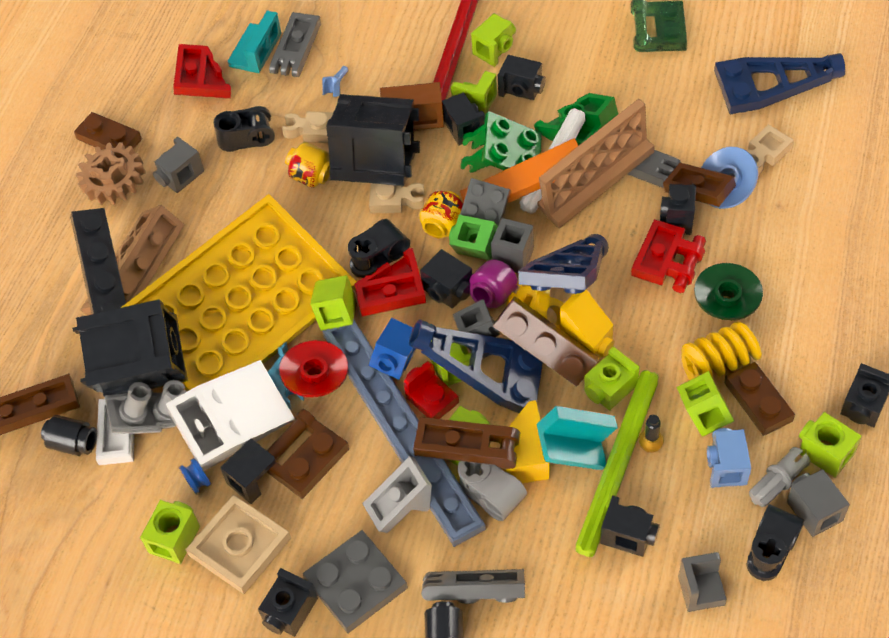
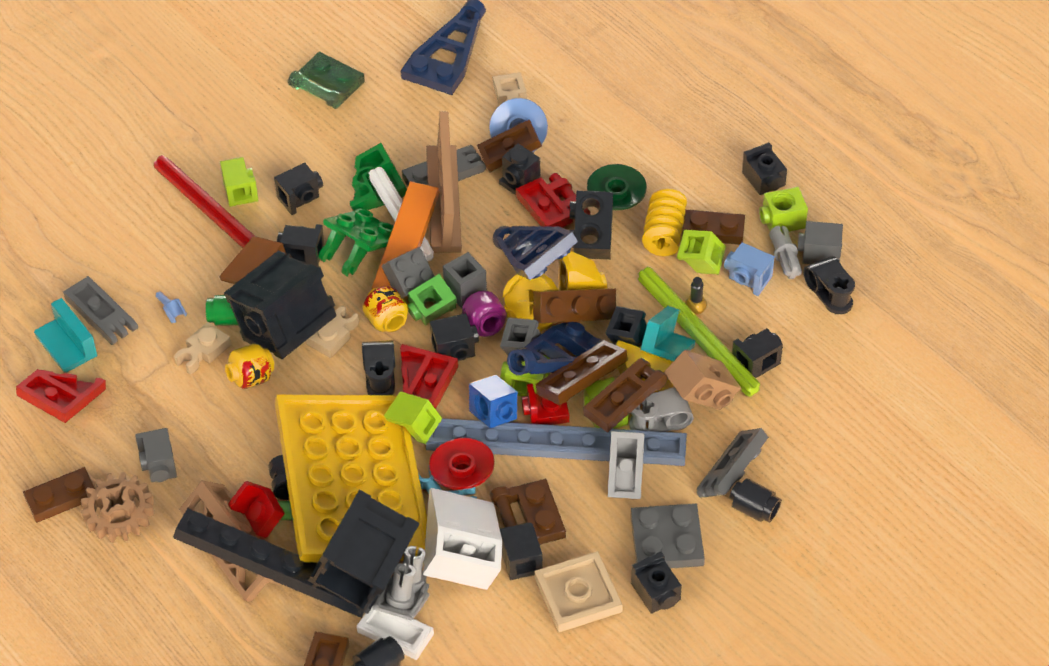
camera: 60 degrees left, 5 degrees down
lime brick [140,500,200,564] -> none
blue bush [179,458,211,494] -> none
black piece [213,106,275,152] -> none
lime panel [451,71,497,114] -> none
lime brick [584,346,640,411] -> none
dark grey panel [678,552,727,612] -> none
none -> red bracket [228,481,285,538]
none -> reddish brown plate [536,340,628,405]
none -> black brick [569,191,613,260]
none -> black brick [605,306,647,348]
none -> medium nougat brick [664,350,741,410]

